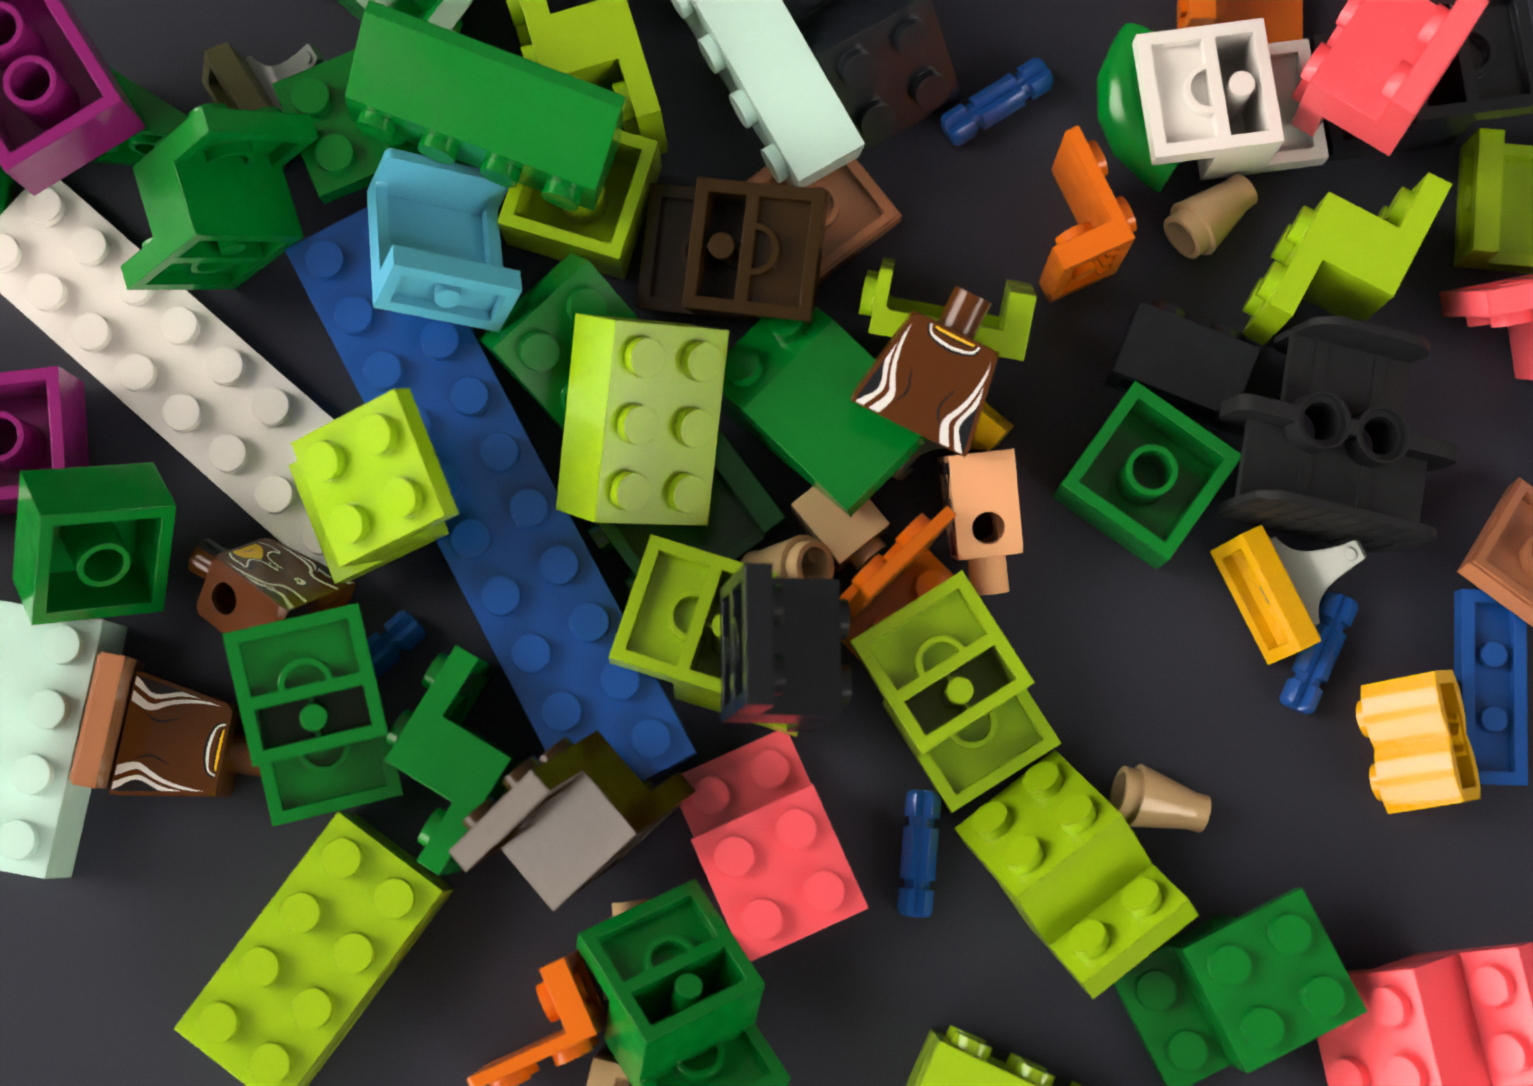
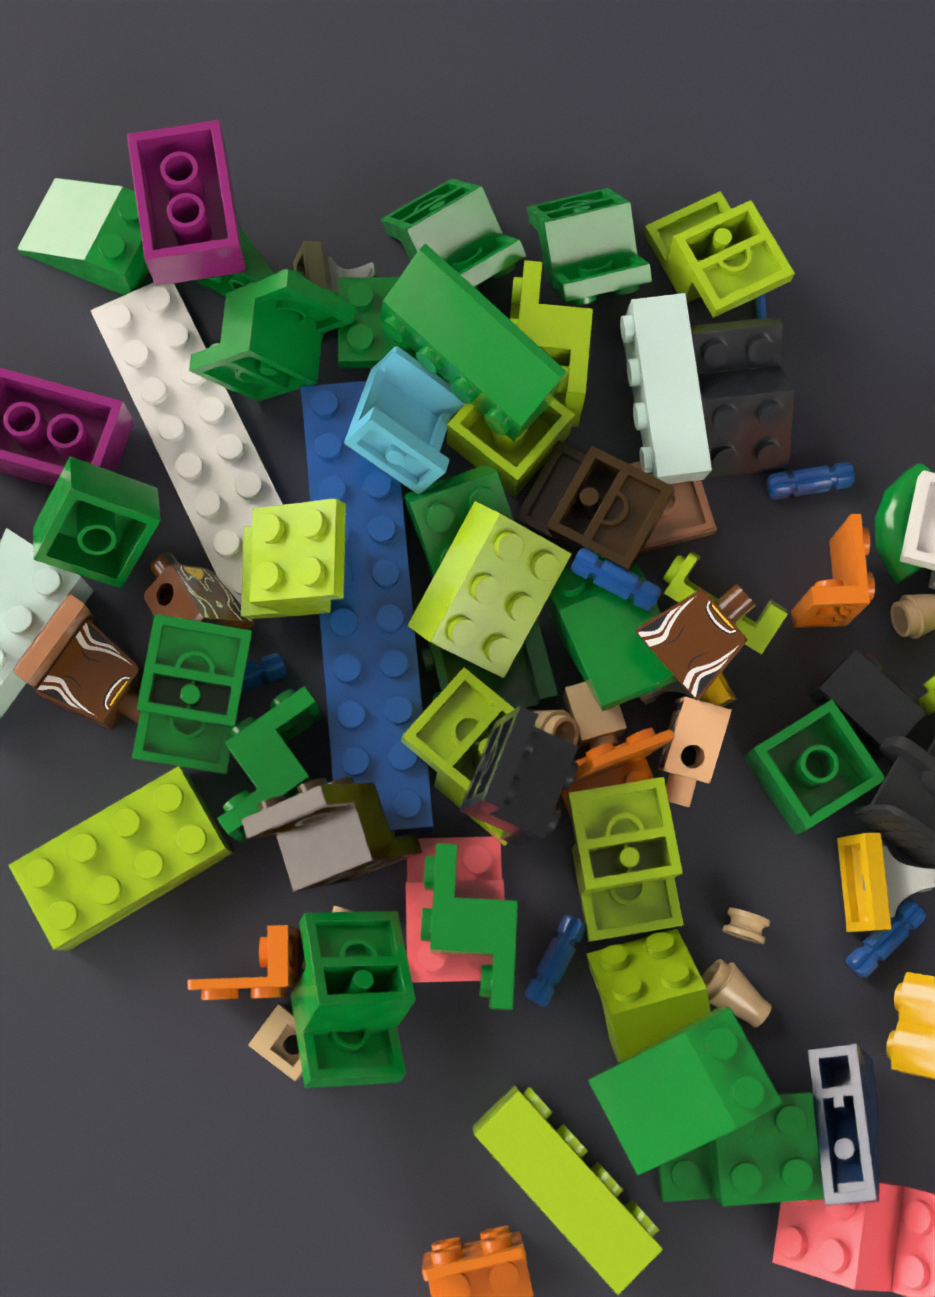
camera: 15 degrees right, 5 degrees down
none -> green bracket [420,843,518,1010]
none -> blue axle [571,548,661,611]
none -> green slope [588,1007,782,1175]
none -> tan bush [722,908,770,944]
none -> dark blue slope [808,1044,879,1206]

